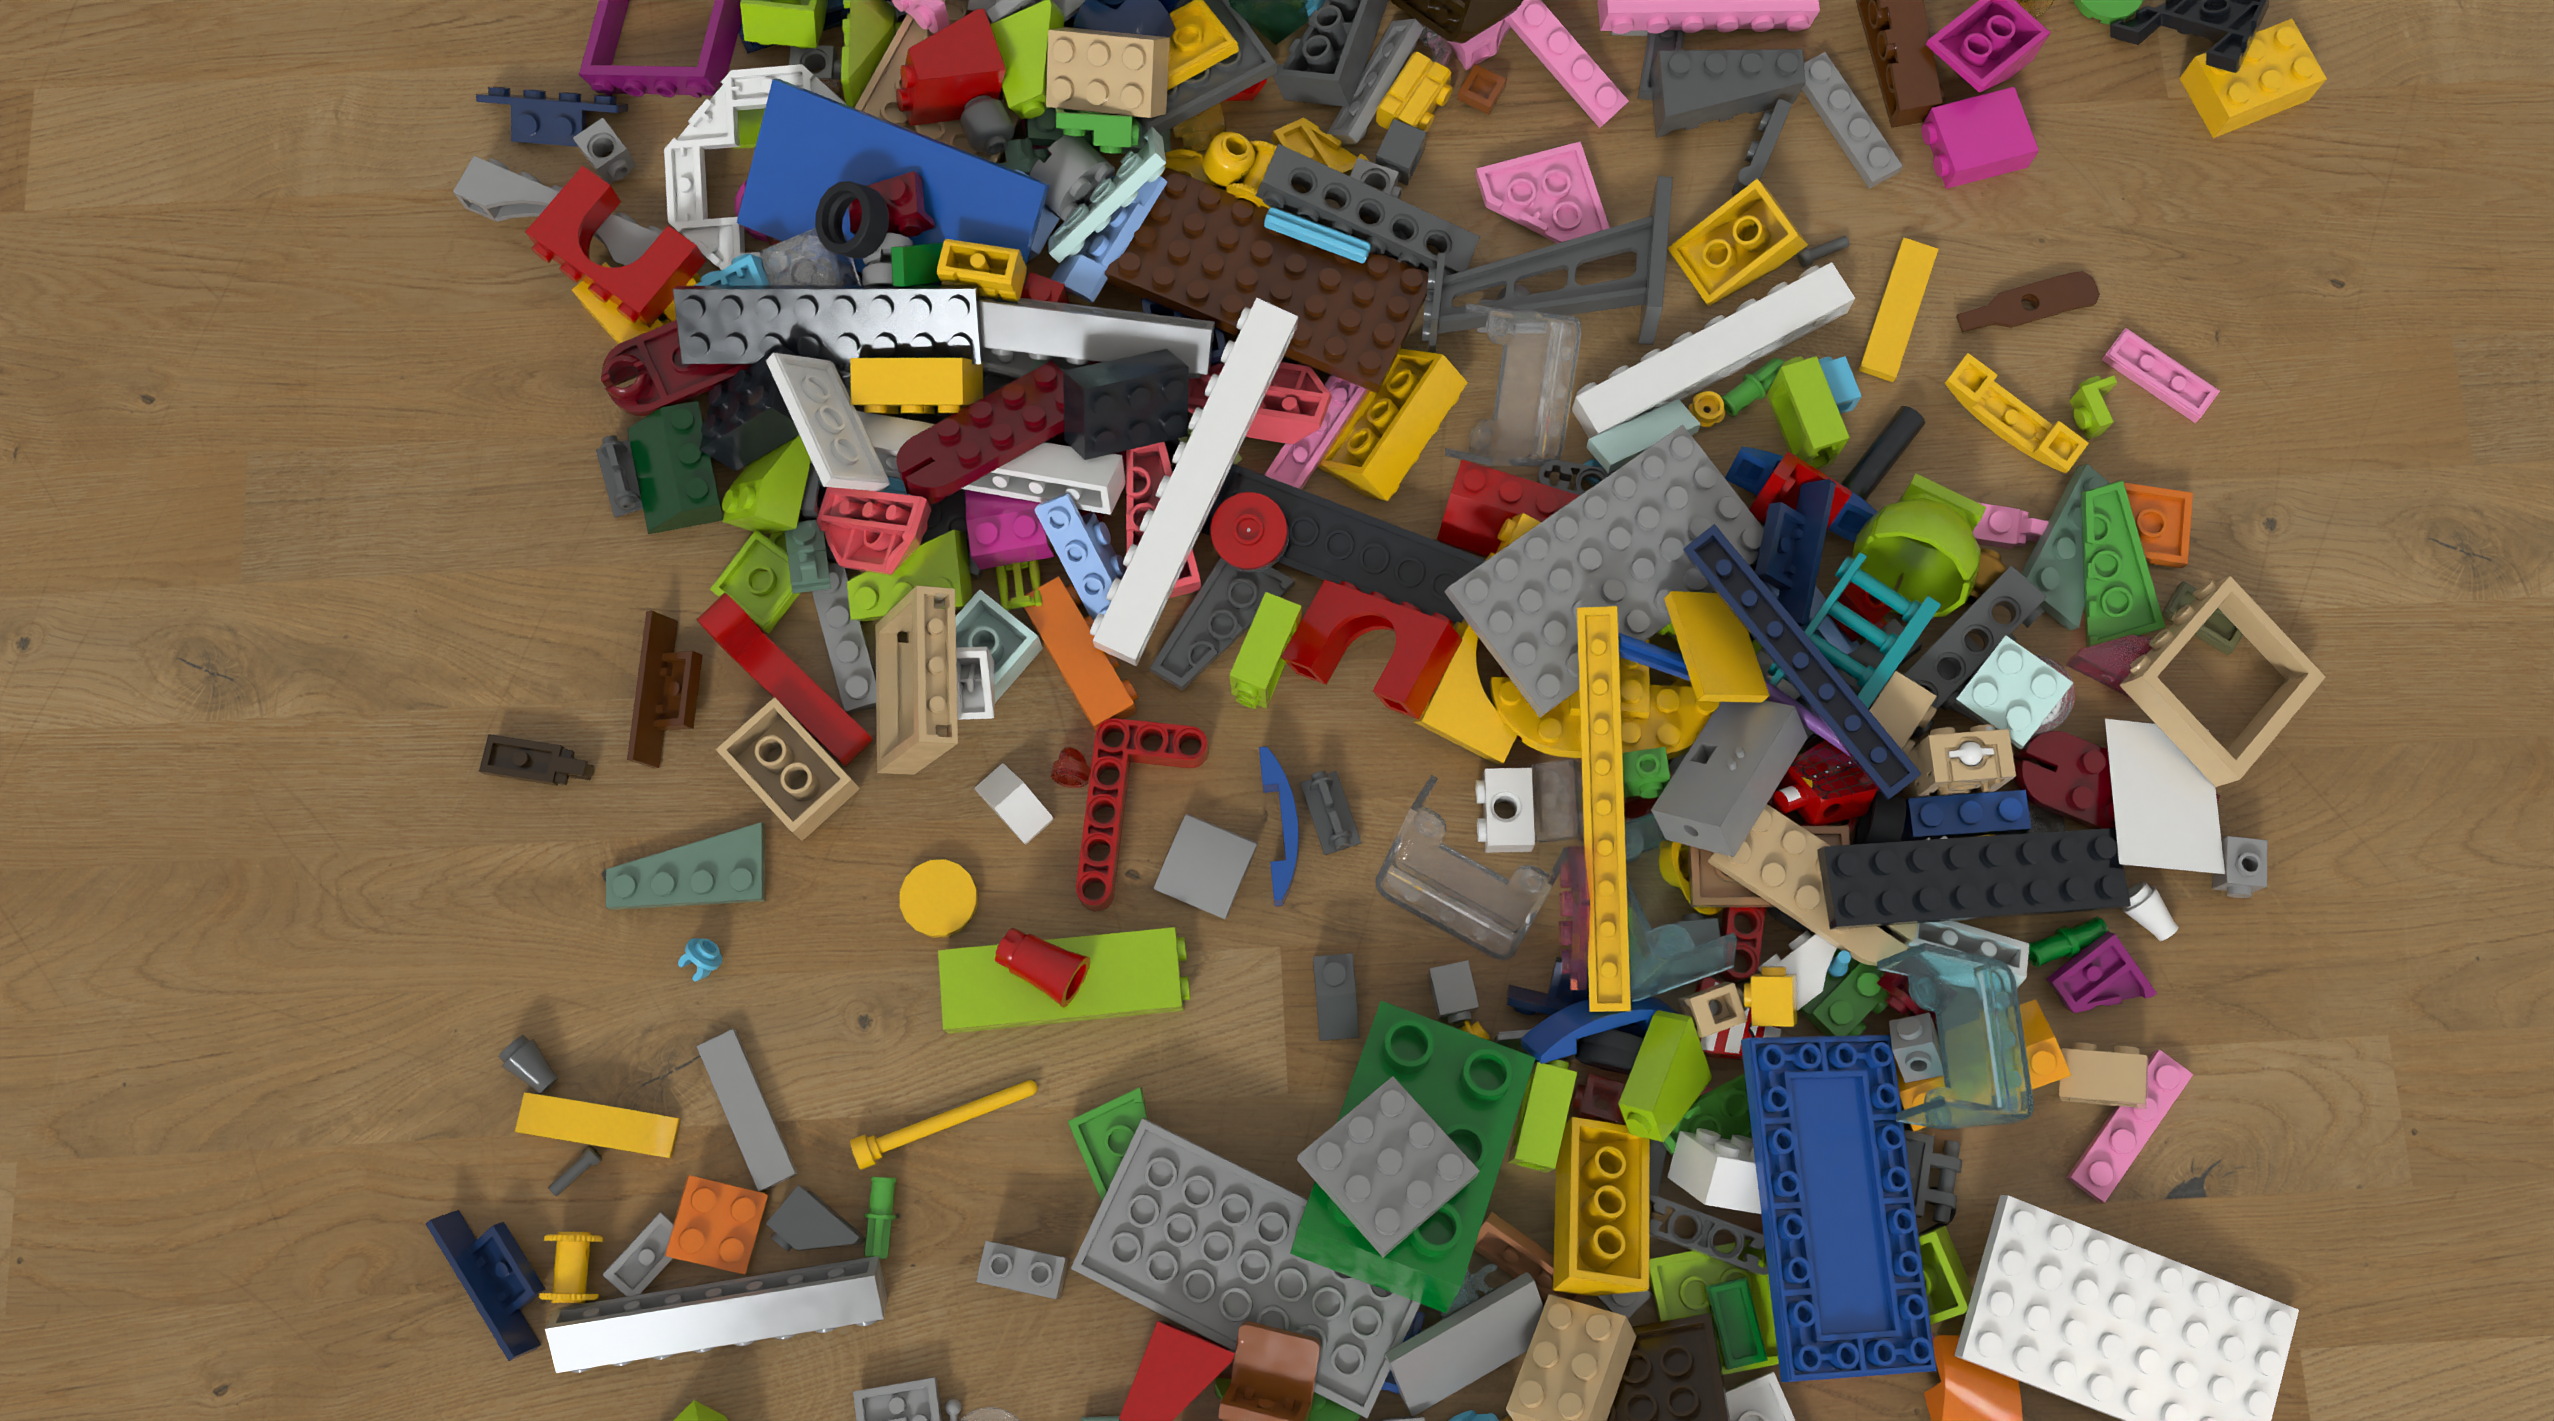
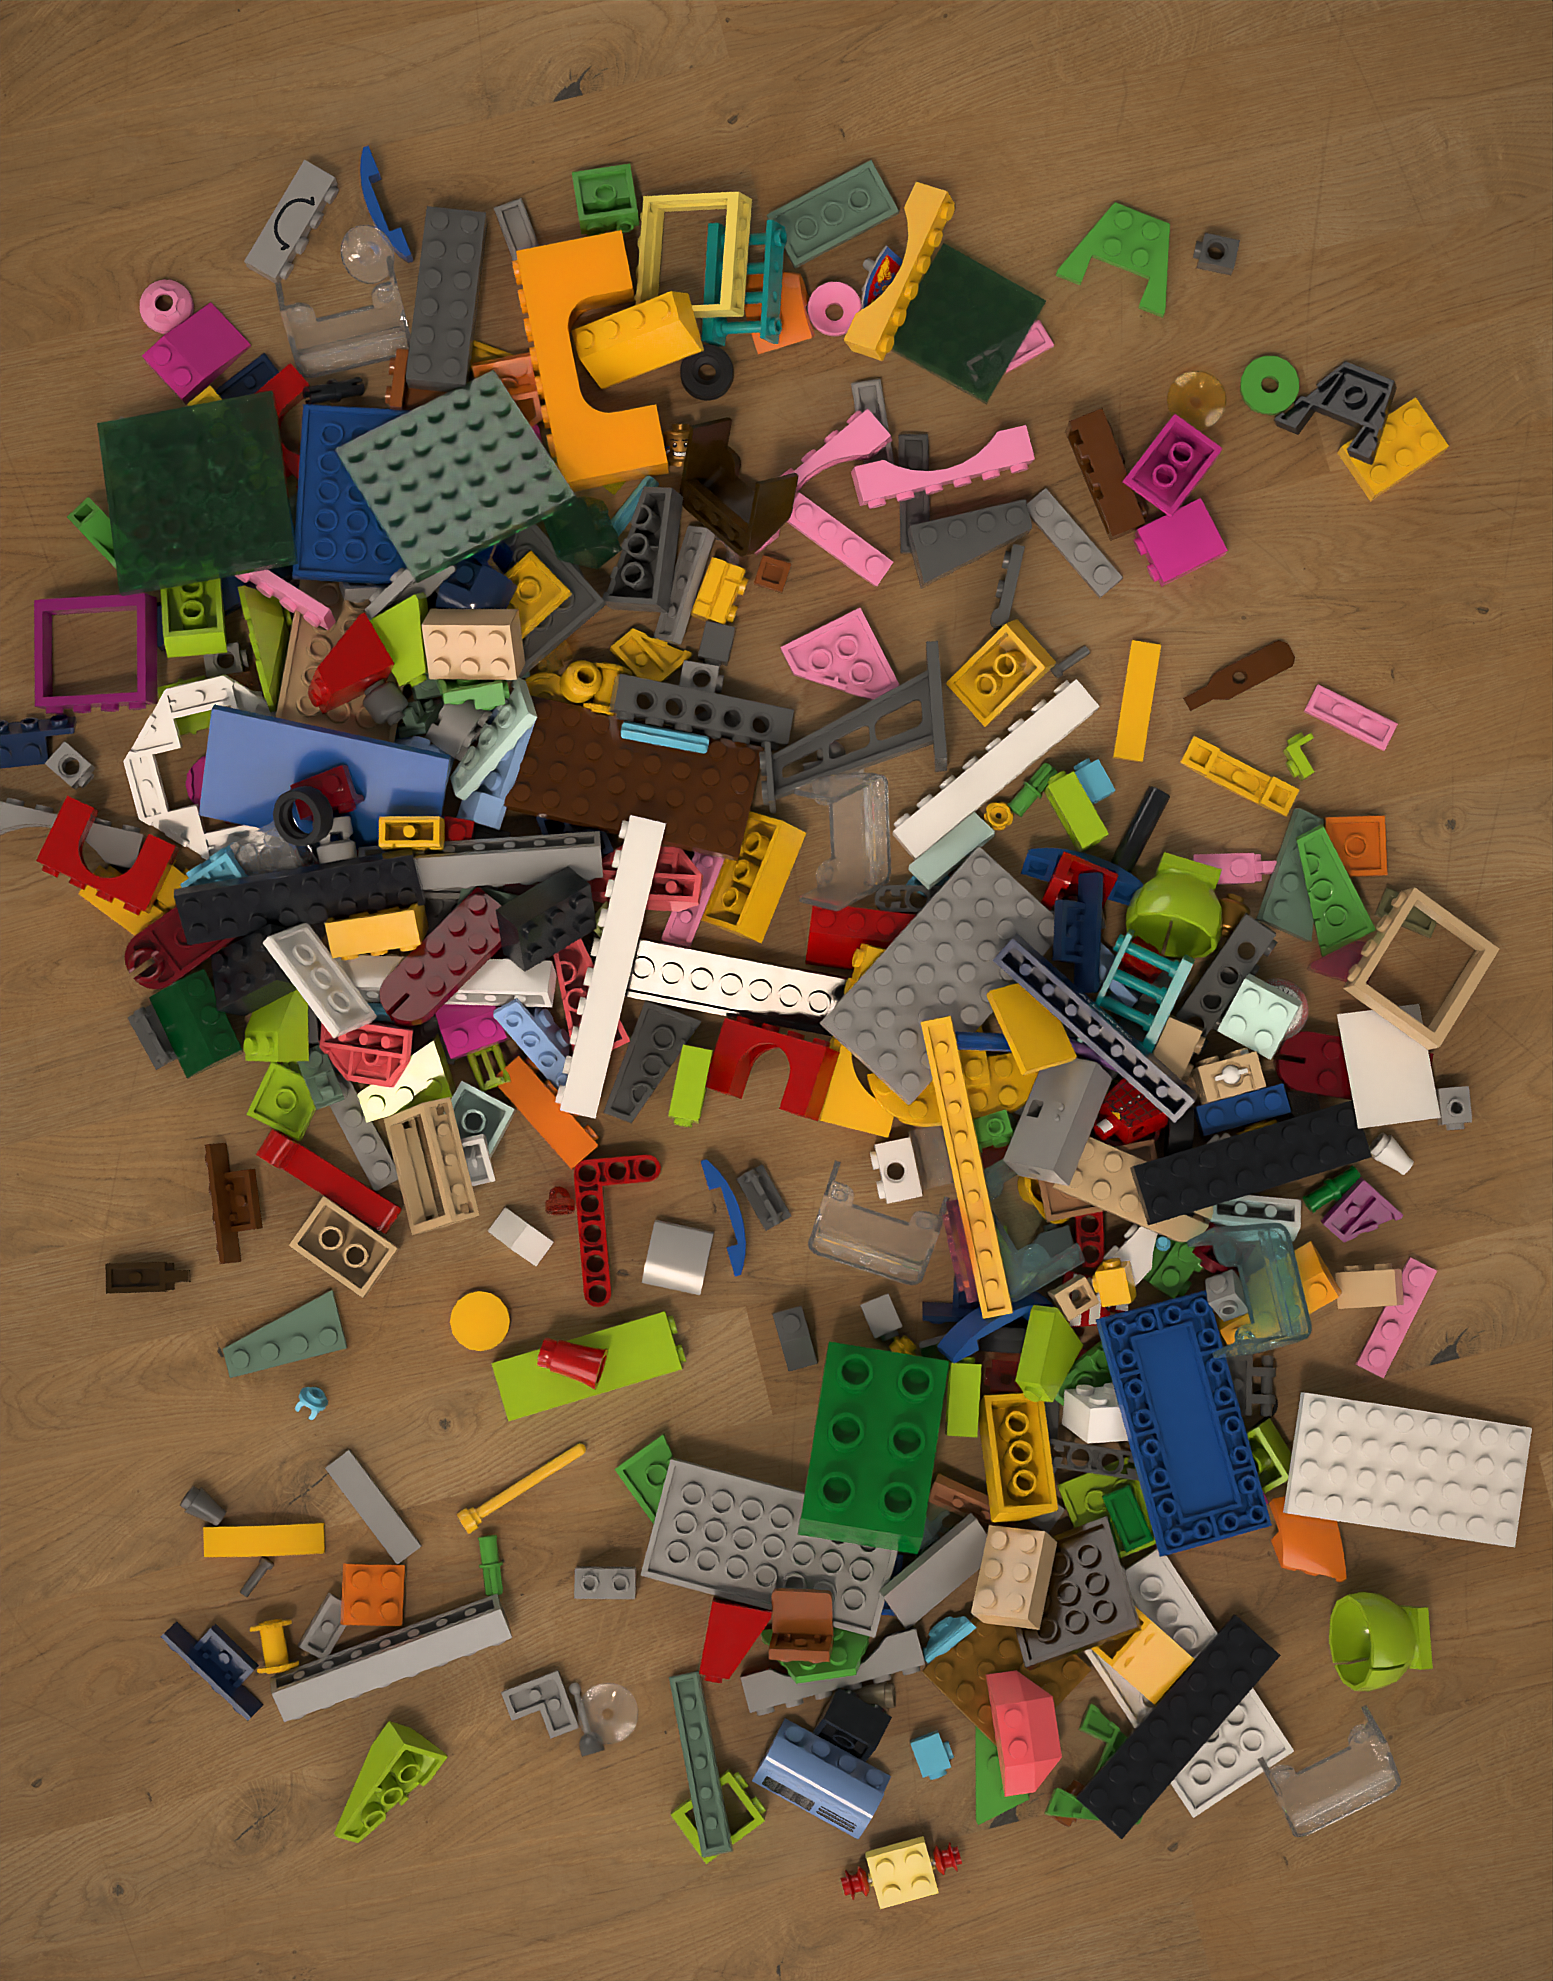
camera: 15 degrees left, 10 degrees up
dark grey slope [766,1185,866,1252] -> none
green tile [891,242,944,286] -> none
red piece [1211,492,1289,572] -> none
light grey plate [1297,1076,1480,1258] -> none

